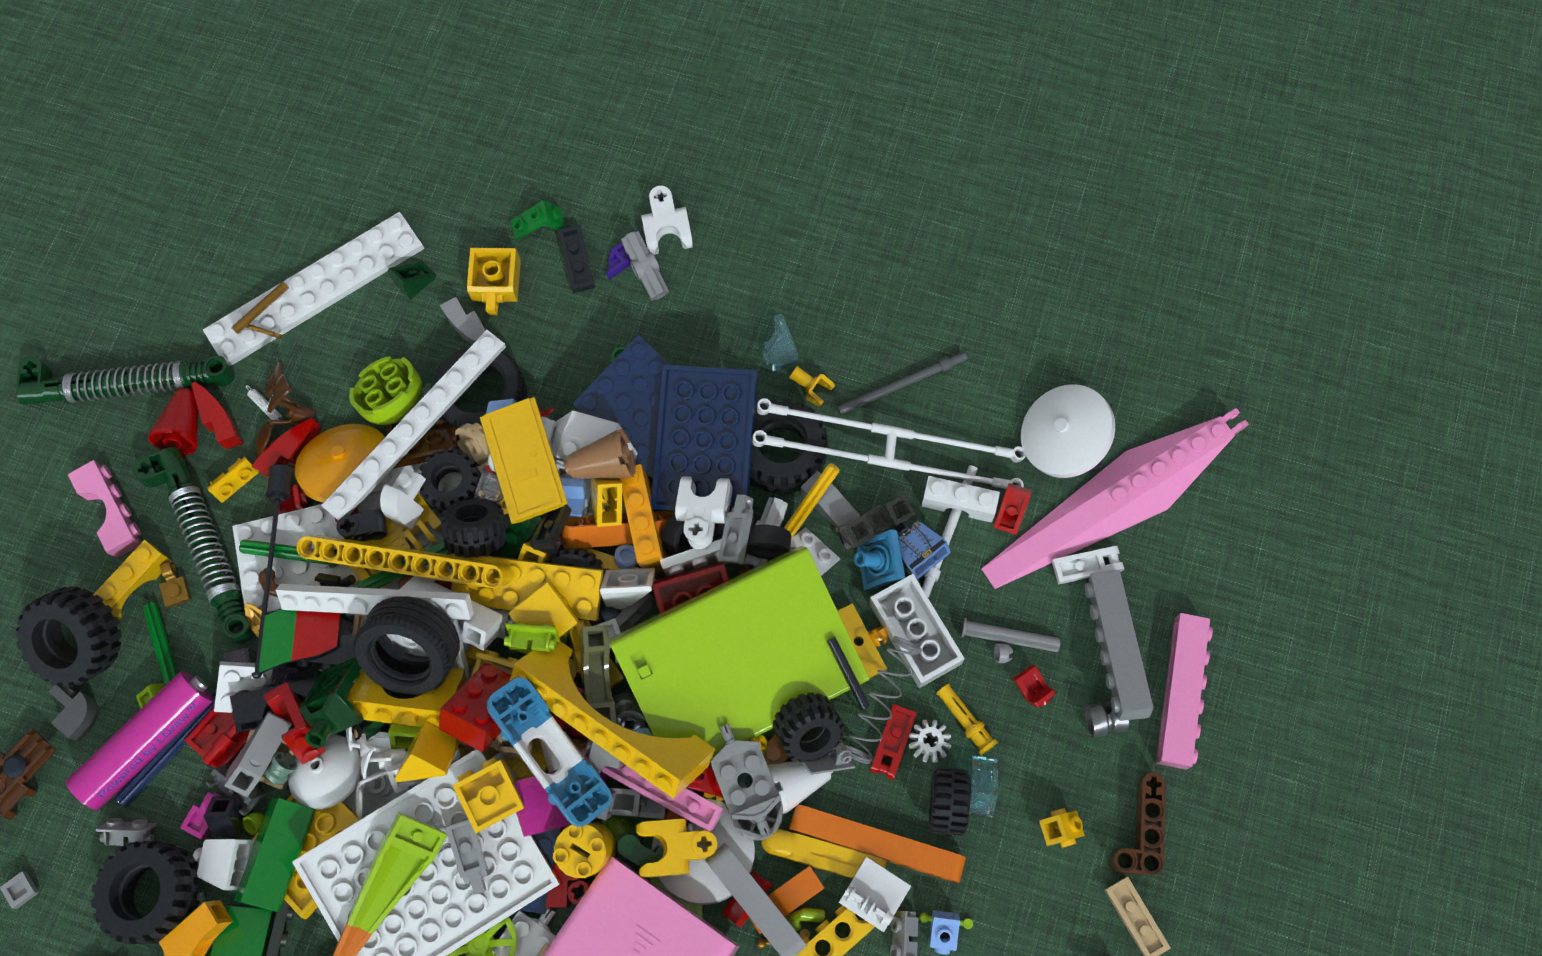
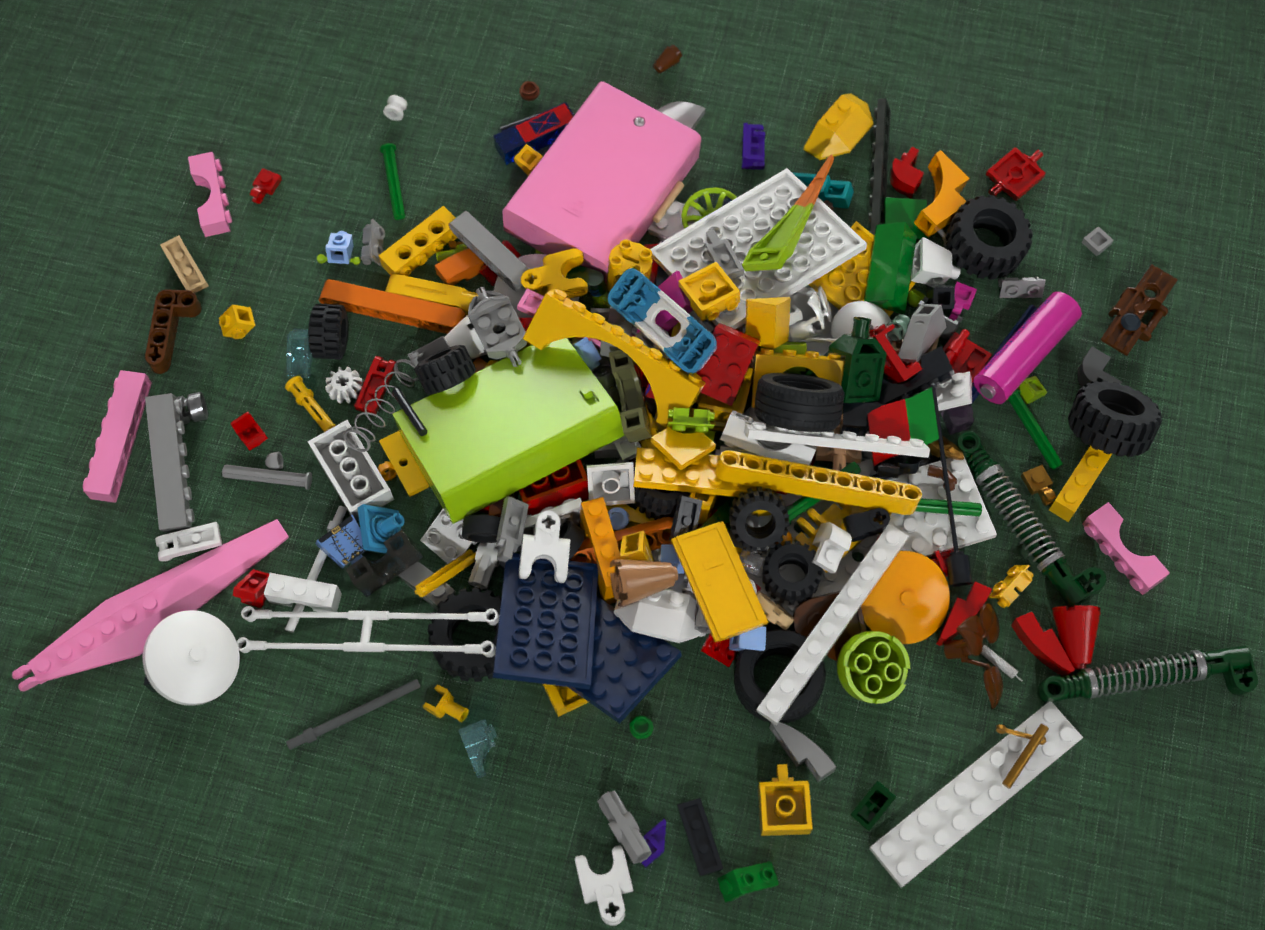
camera: 175 degrees right, 5 degrees down
white hinge [839,857,911,932] -> none

